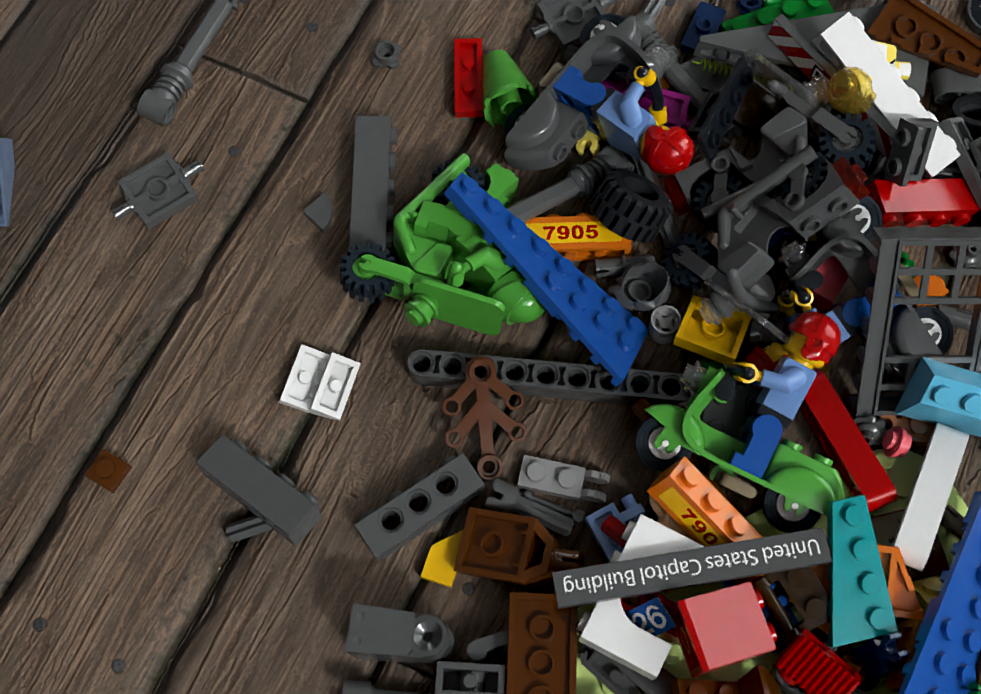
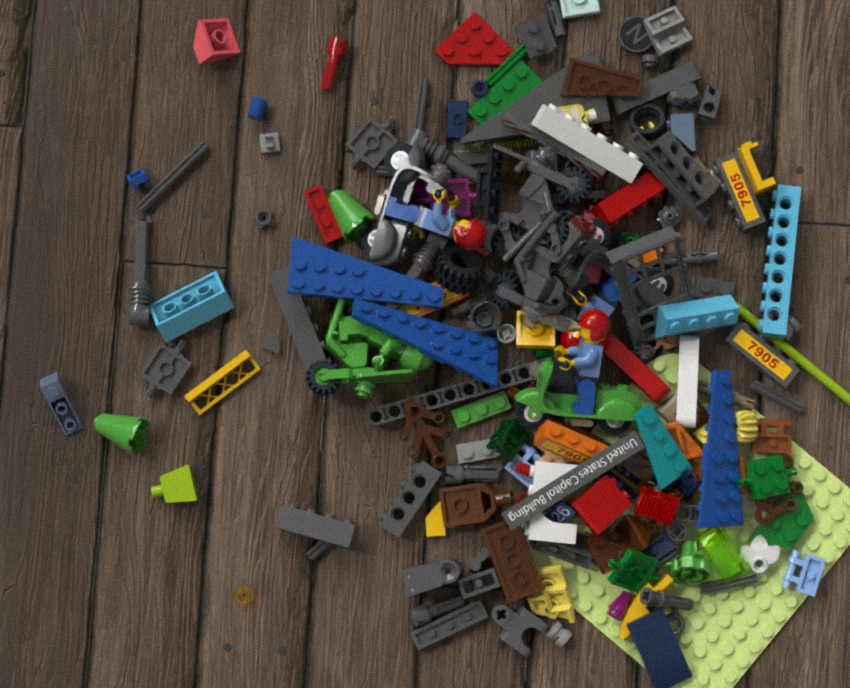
camera: 25 degrees left, 15 degrees up
reddish brown plate [85,449,132,494] -> none
white slope [279,344,361,421] -> none
clear yellow hair [827,67,876,115] -> none
coral plate [882,426,912,458] -> none
dark grey bracket [884,117,939,186] -> none
none -> bright green cone [94,413,150,455]
none -> medium azure slope [148,271,234,342]
none -> lime torso [151,465,199,503]
none -> yellow fence [184,350,261,415]
none -> clear yellow plate [234,586,254,605]
none -> blue wing [287,237,444,309]
none -> bright green plate [451,390,511,429]
none -> dark green bracket [486,418,529,462]

